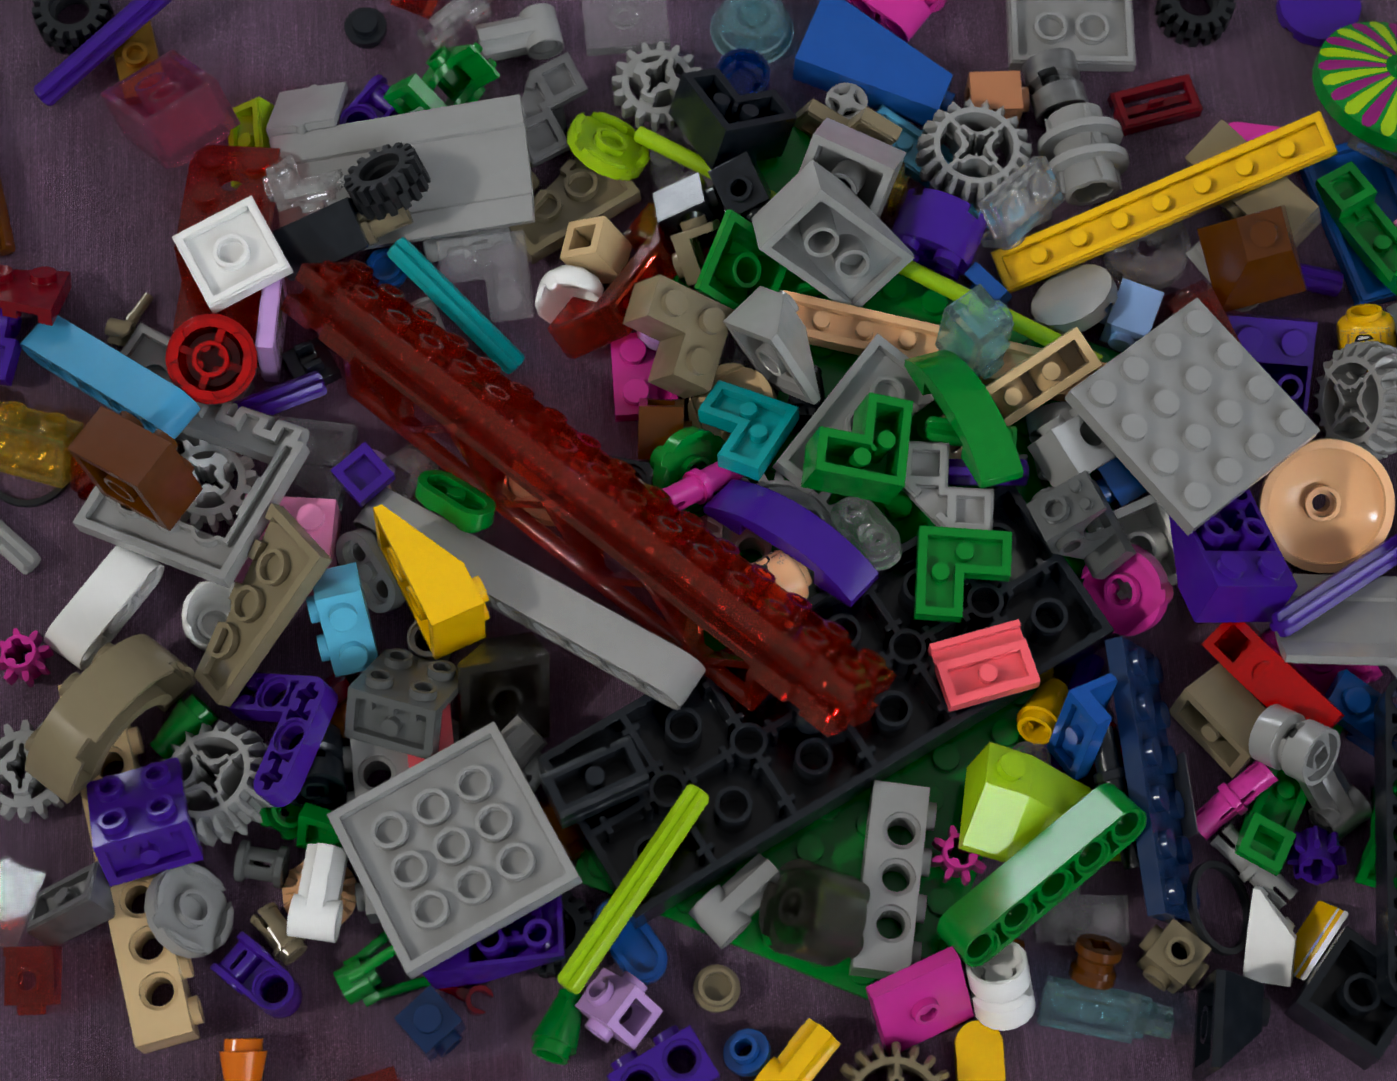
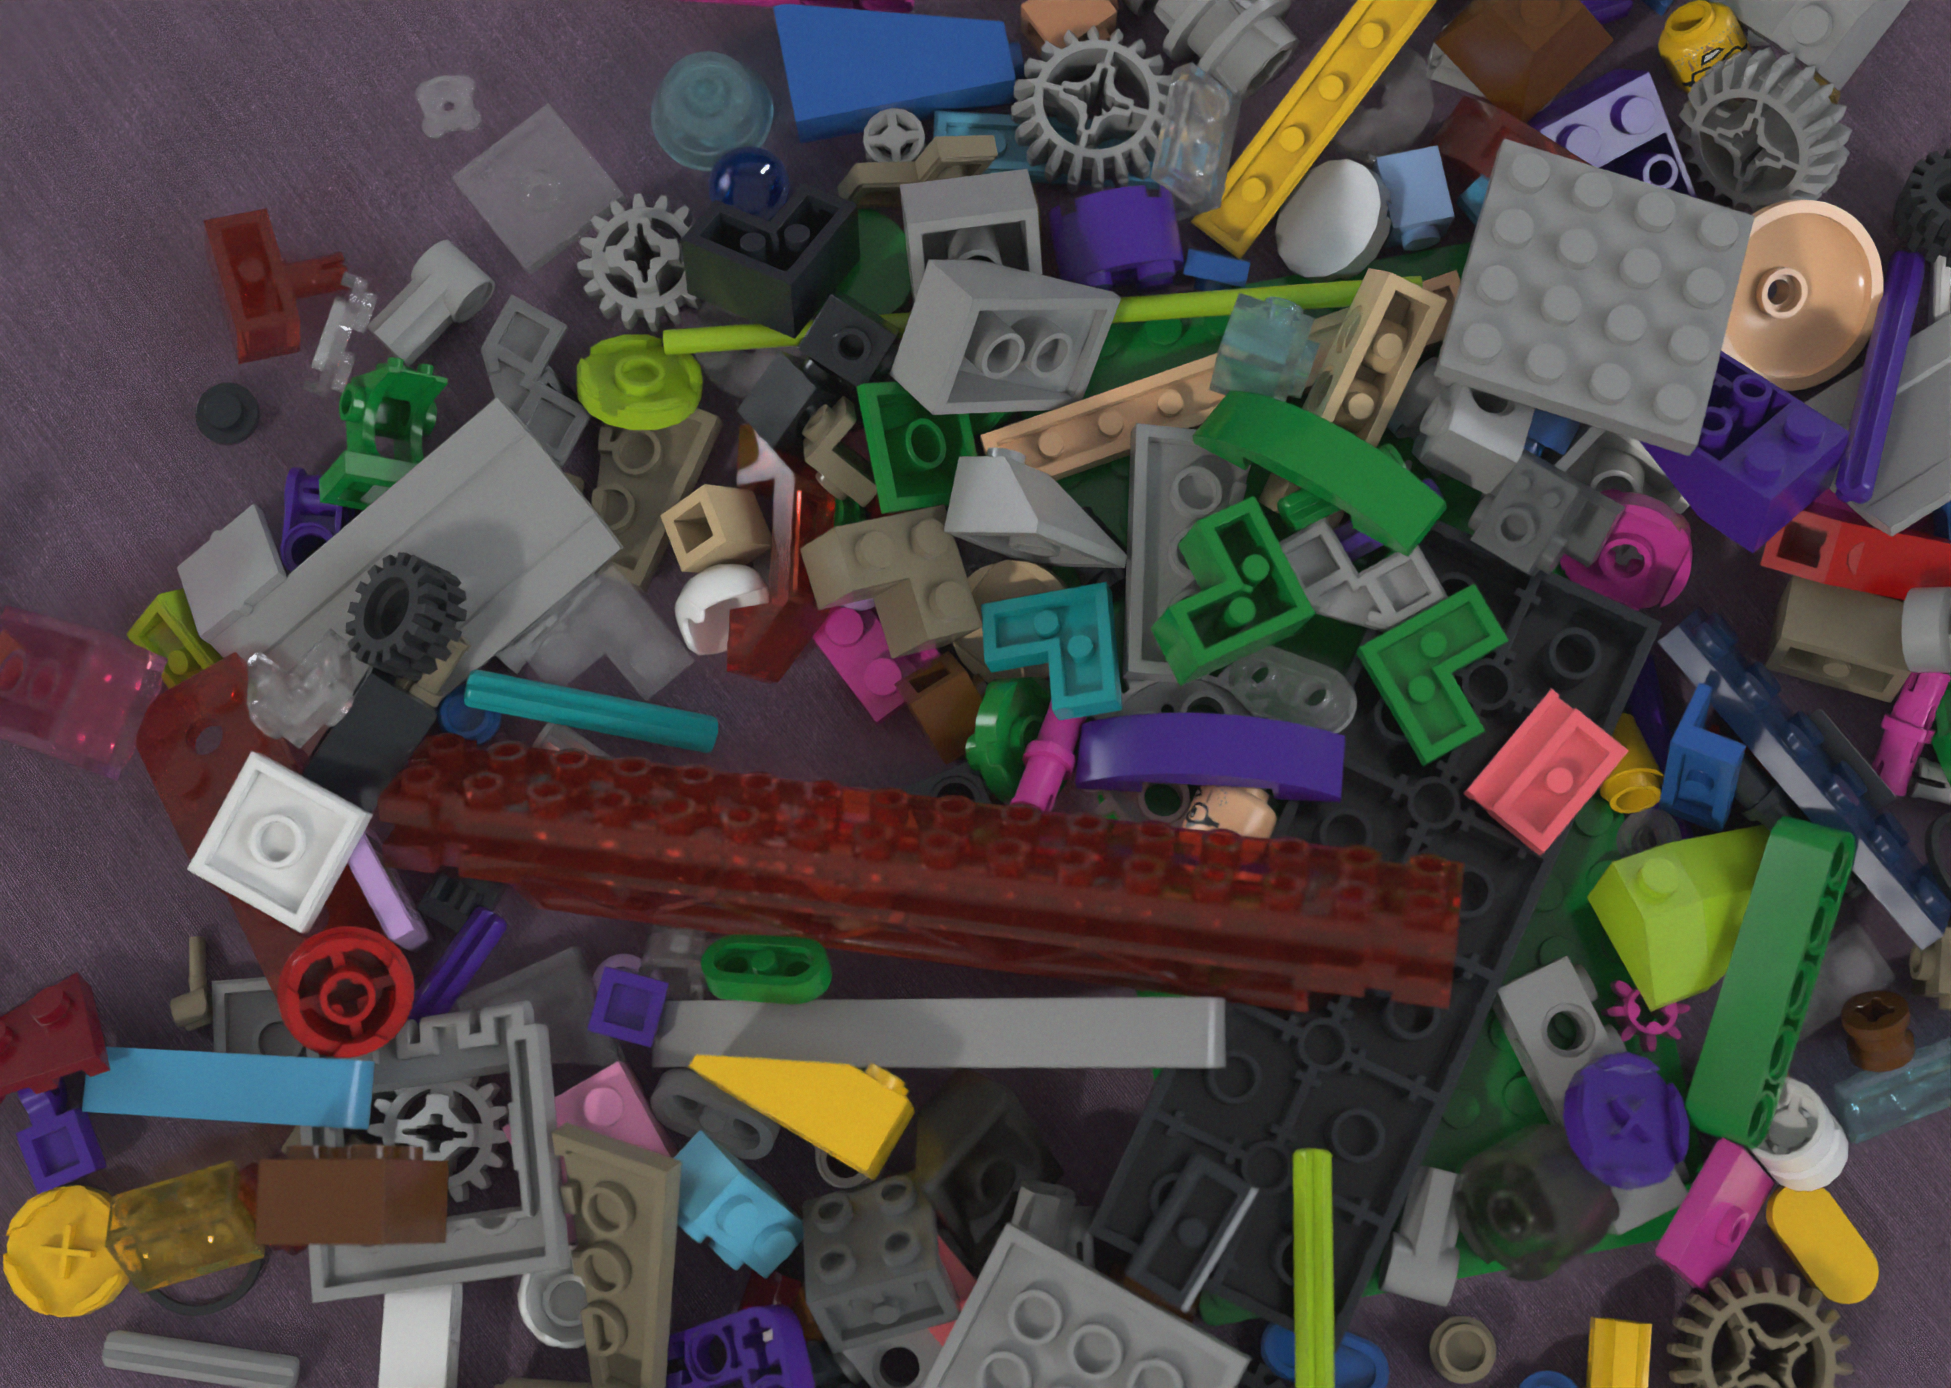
camera: 25 degrees left, 10 degrees up
none -> dark purple tile [1563,1052,1689,1191]

